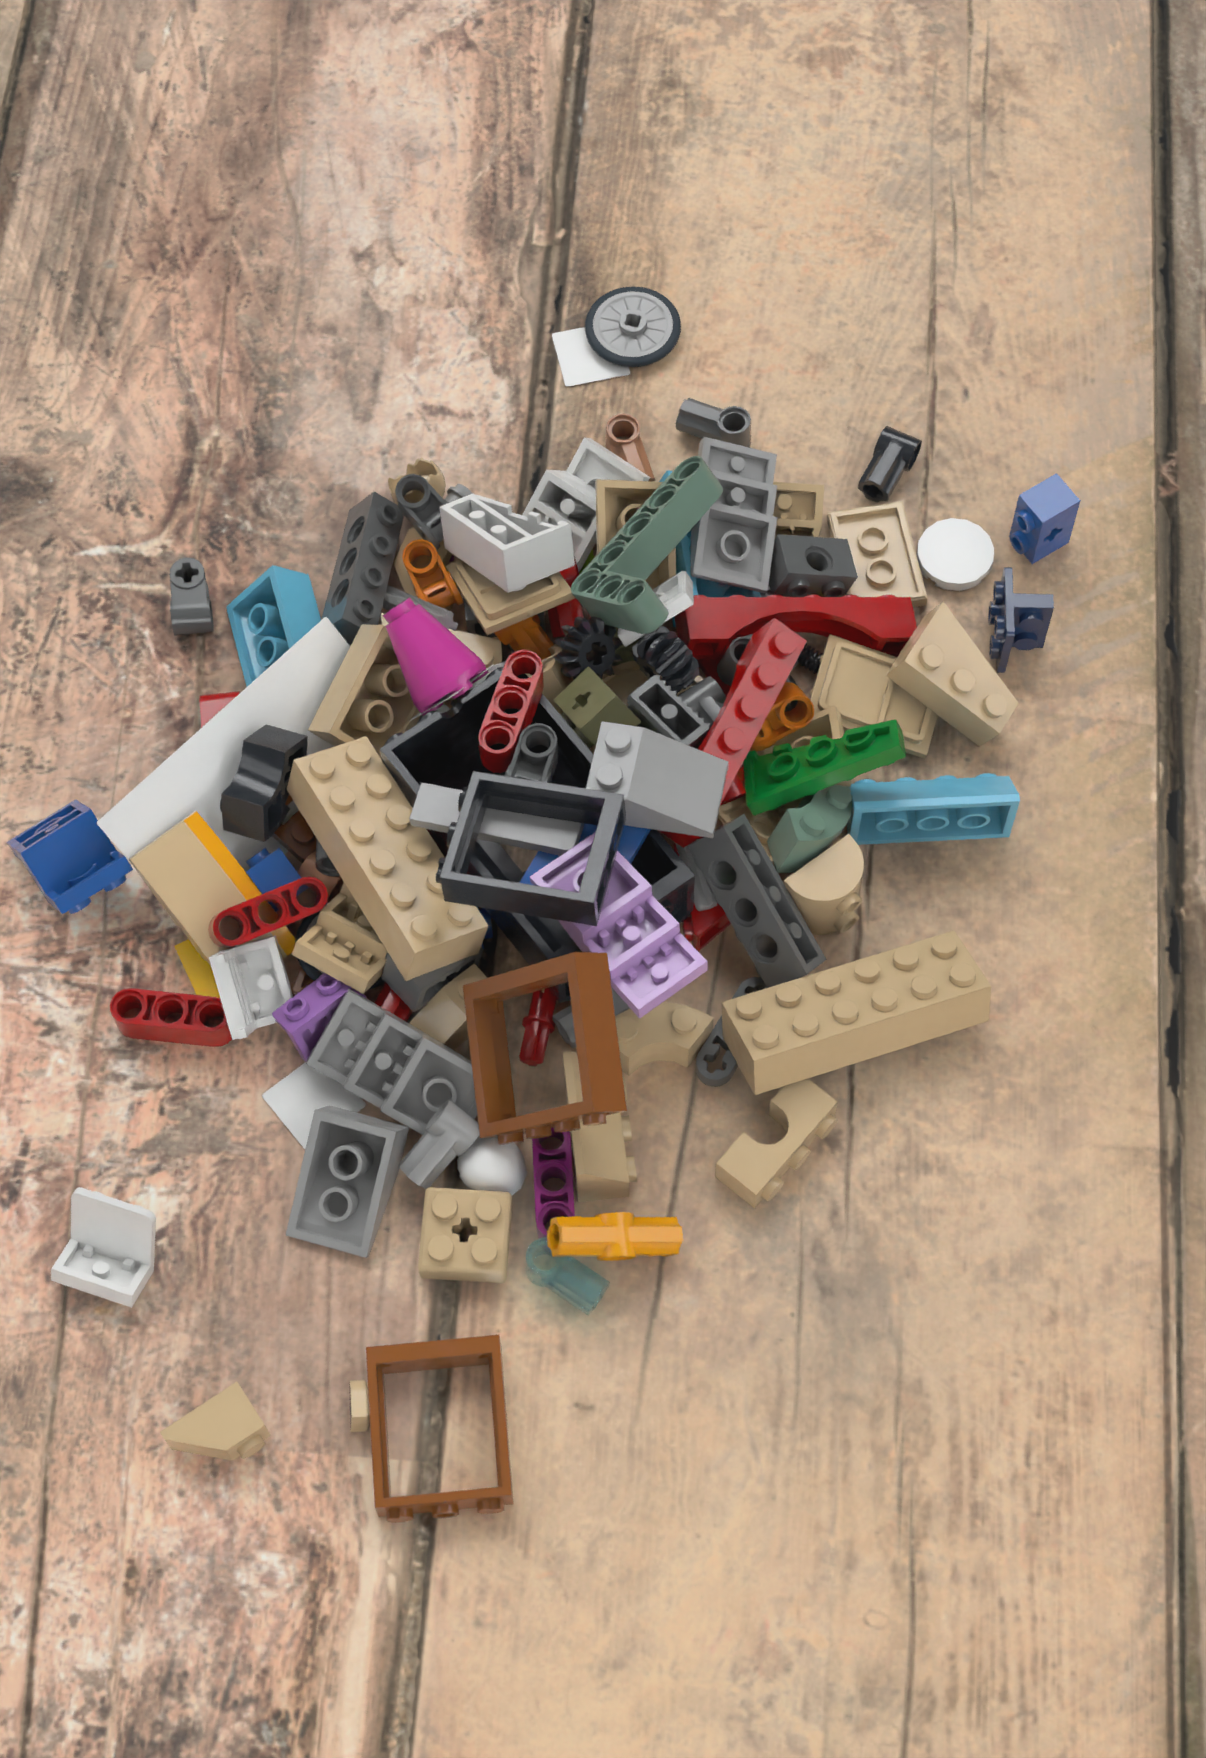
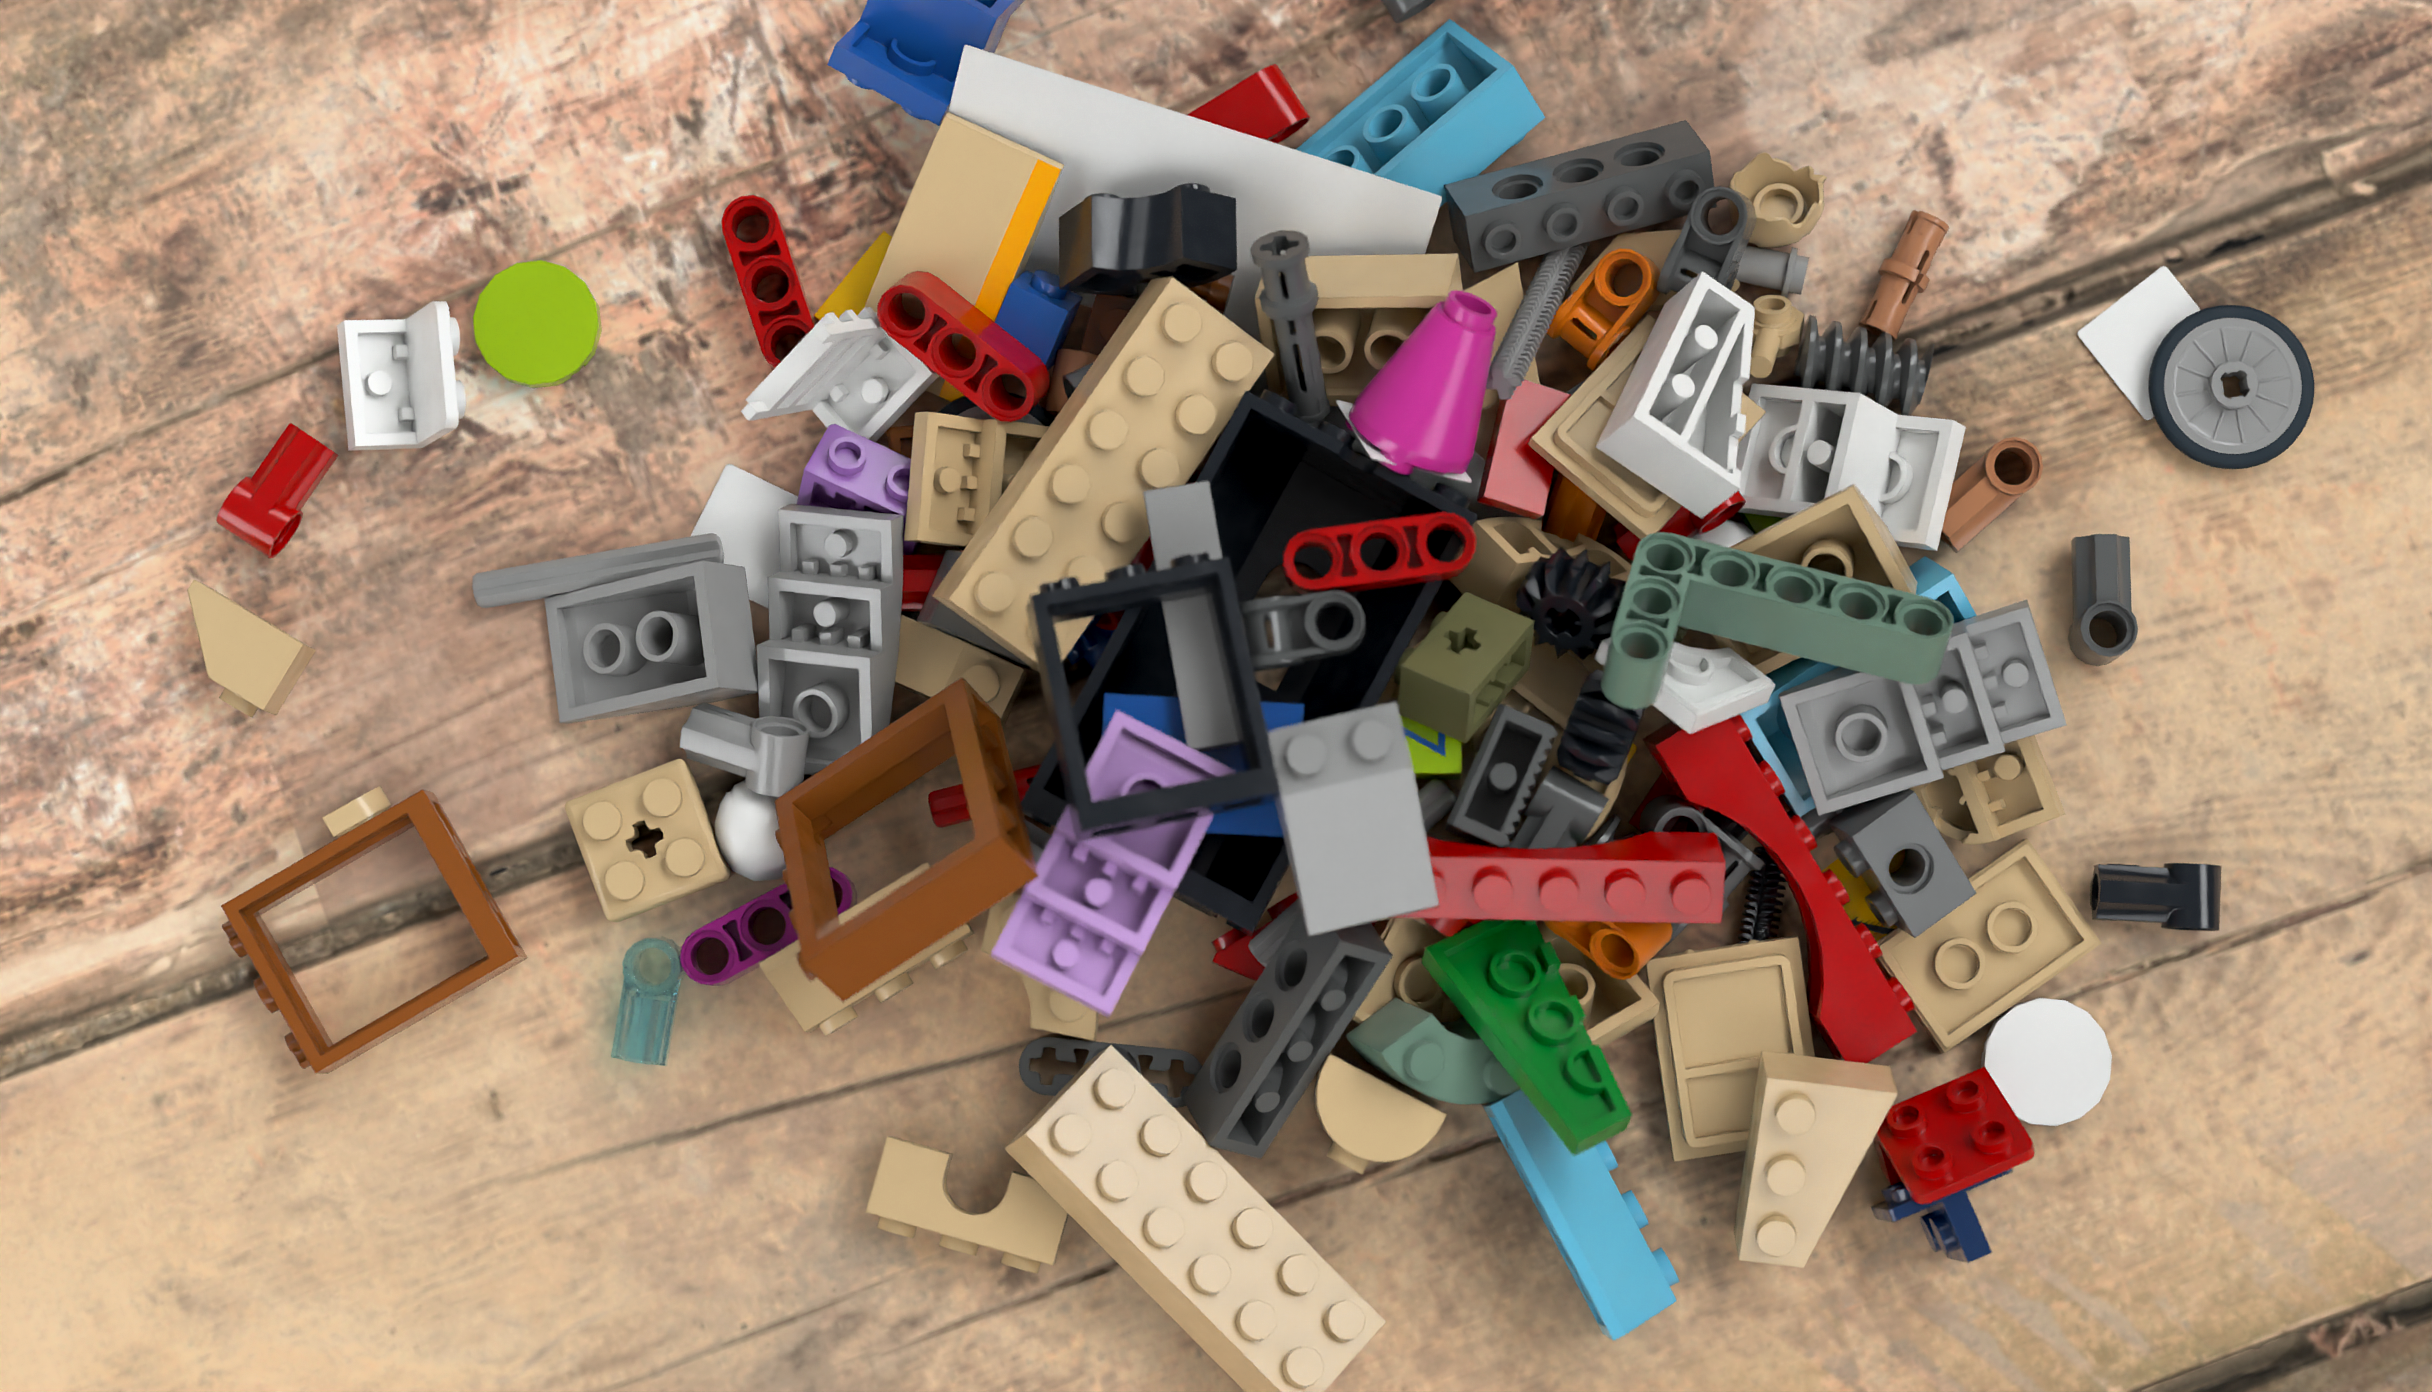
camera: 65 degrees right, 20 degrees up
light orange piece [547,1212,683,1261] -> none
blue brick [1009,473,1080,564] -> none
none -> red piece [216,423,339,559]
none -> light grey axle [472,533,724,608]
none -> lime tile [473,260,602,388]
none -> dark grey pin [1250,230,1330,423]
none -> tile [1477,379,1571,520]
none -> dark grey piece [1794,315,1935,416]
none -> nougat pin [1858,210,1949,342]
none -> red bracket [1873,1066,2035,1204]

